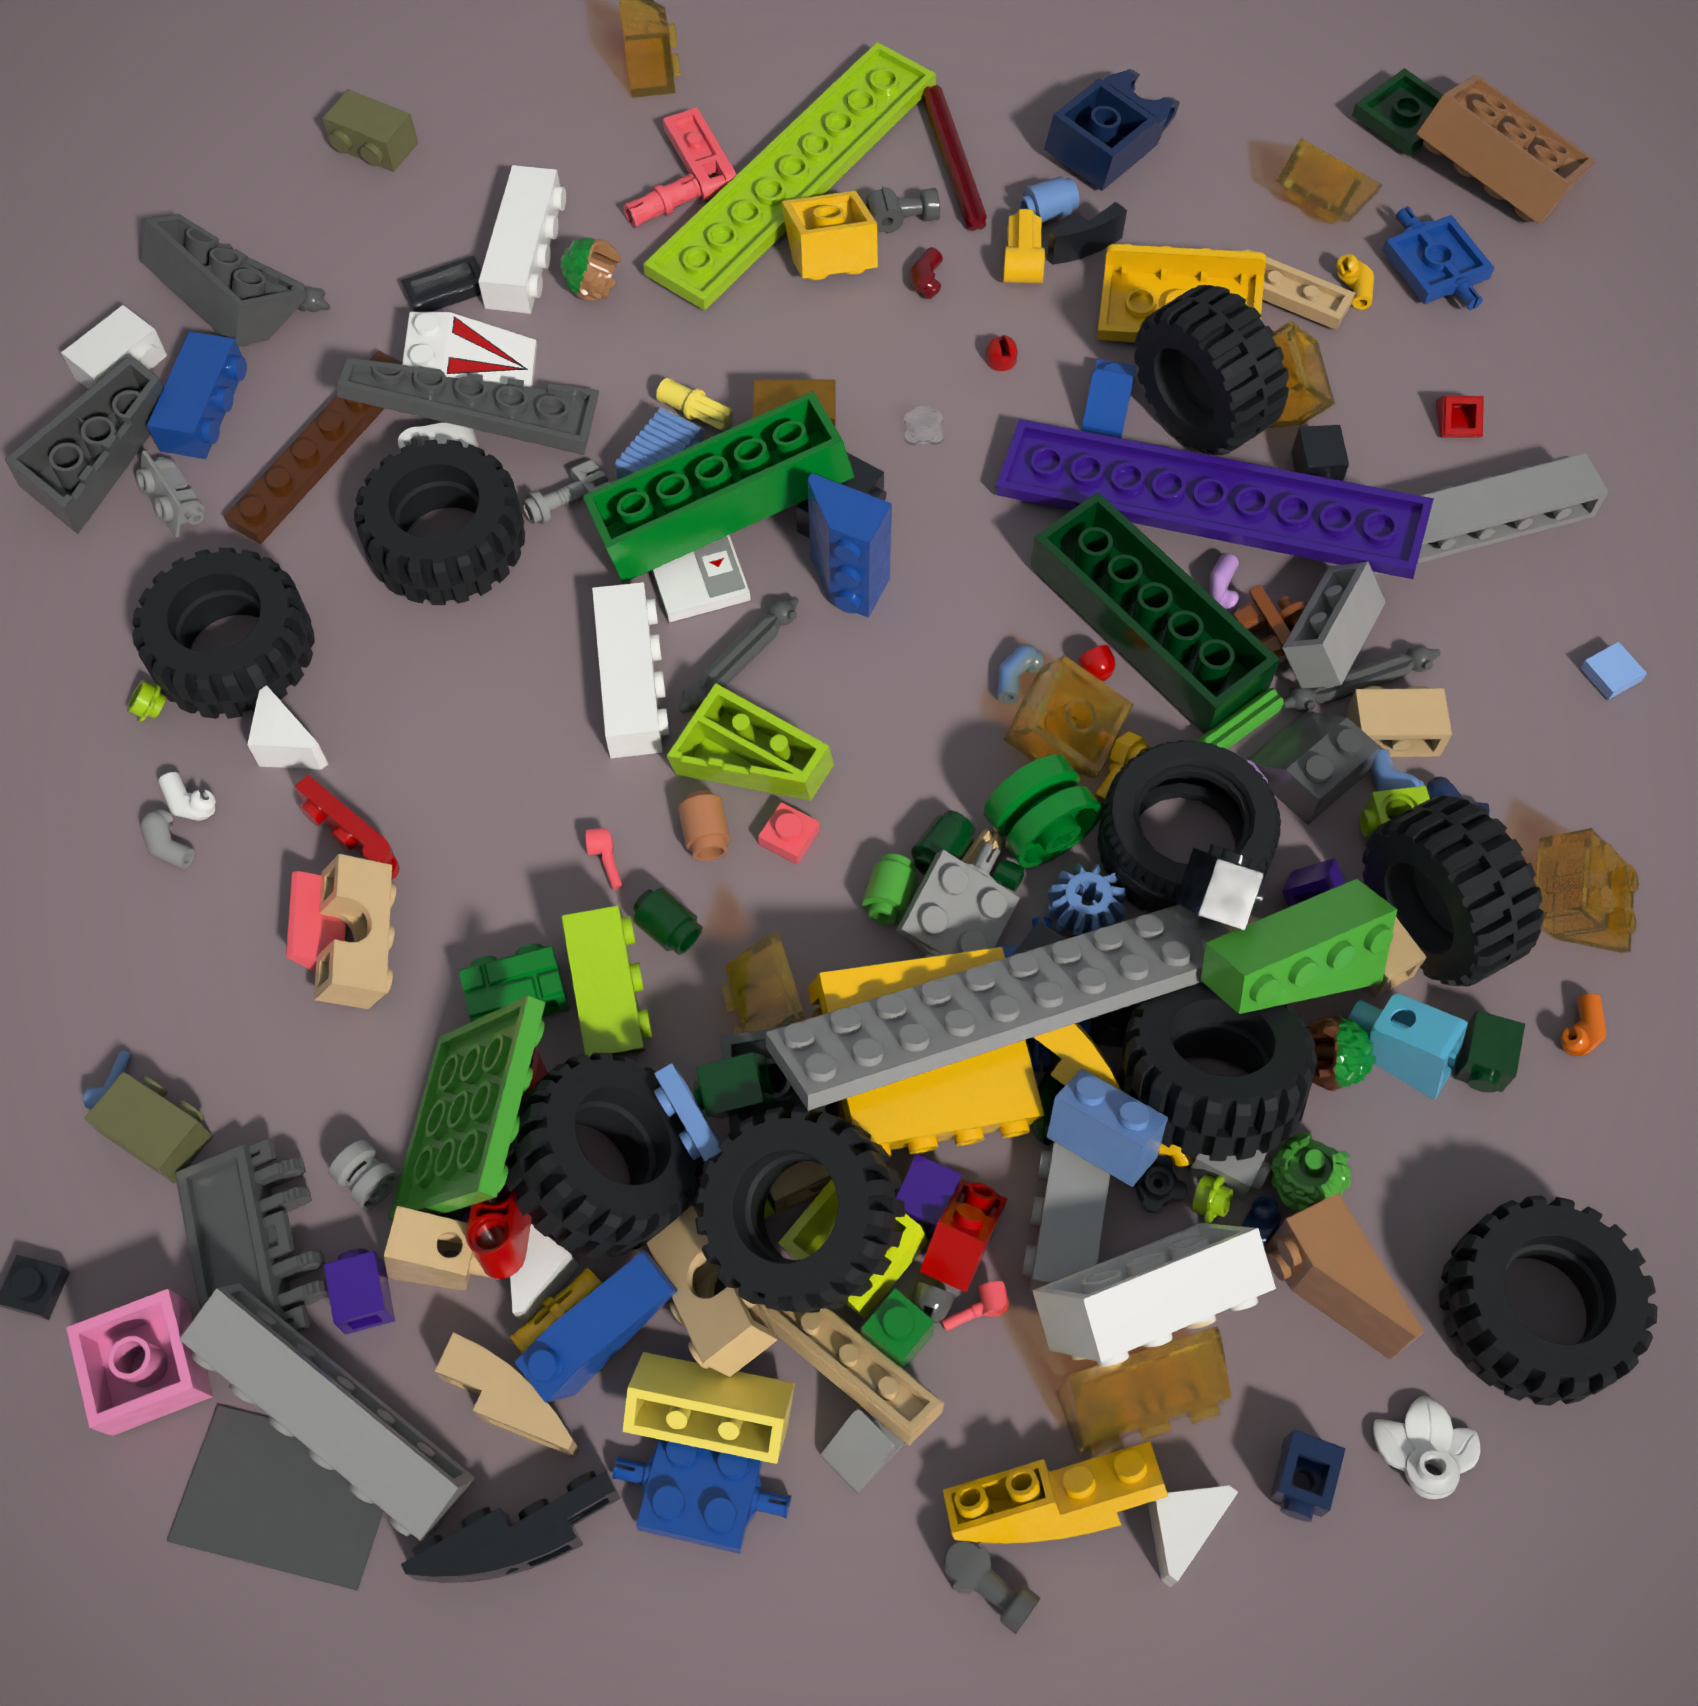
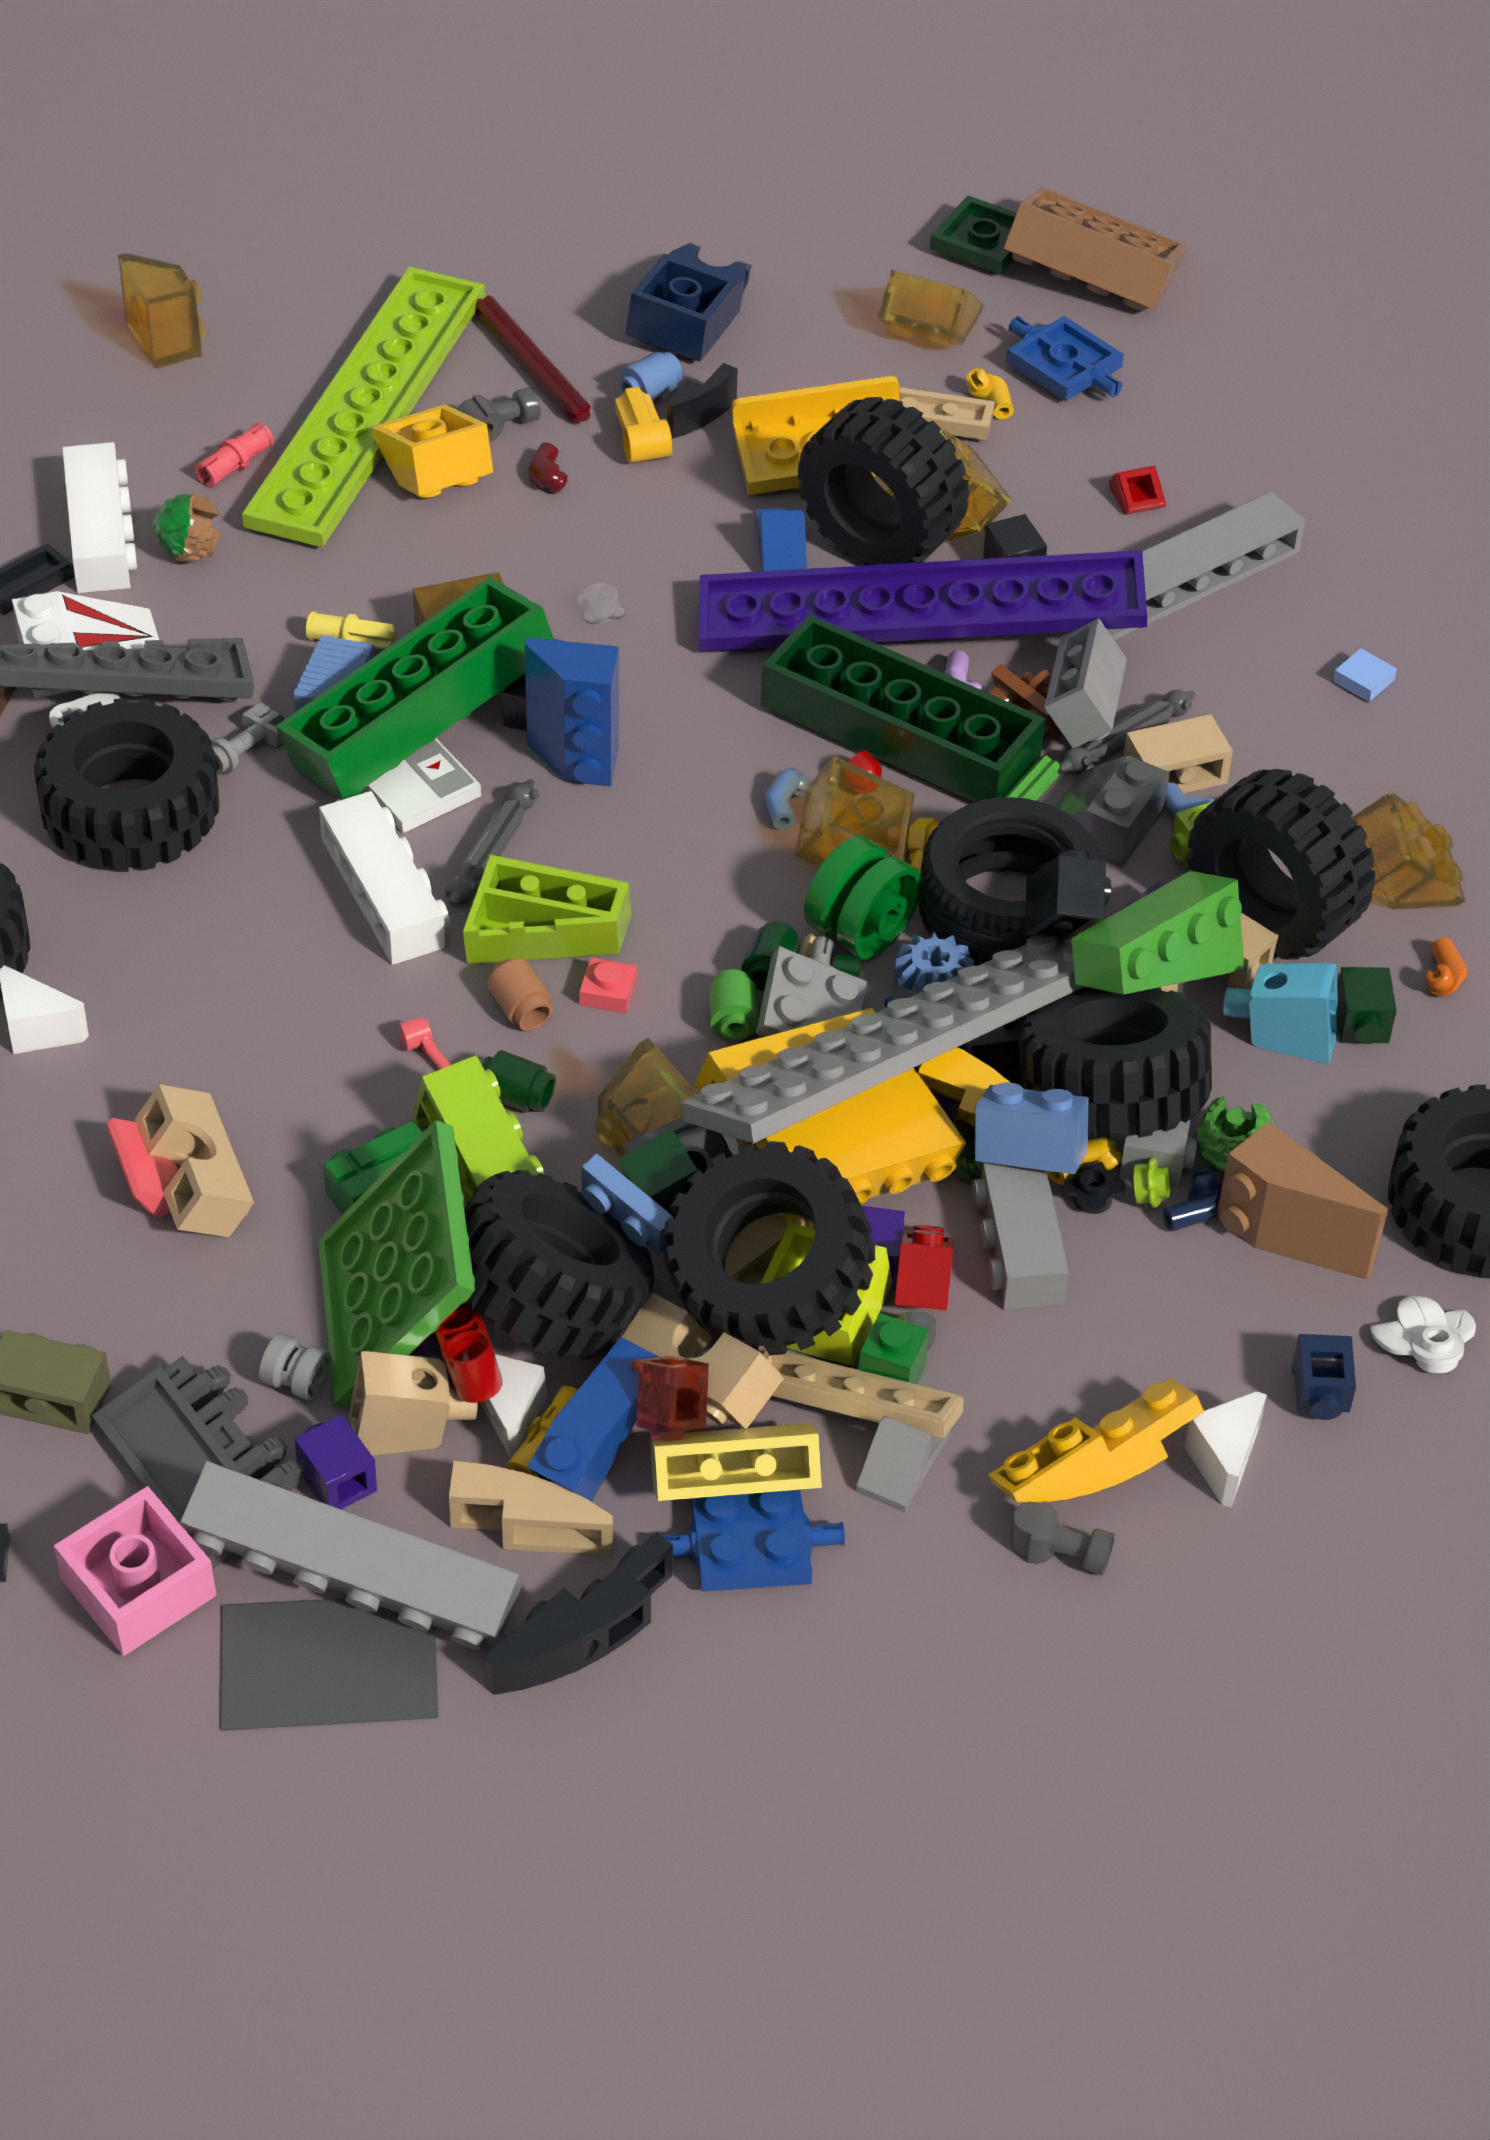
camera: 20 degrees left, 15 degrees down
red plate [294,775,400,879] -> none
coral plate [663,107,736,201] -> none
coral hand [942,1281,1009,1331] -> none
red hinge [985,335,1018,371] -> none
white brick [1032,1223,1276,1366] -> none
clear yellow slope [1056,1326,1232,1457] -> none
piece [1306,1014,1376,1091] -> none
none -> clear red brick [631,1356,709,1440]

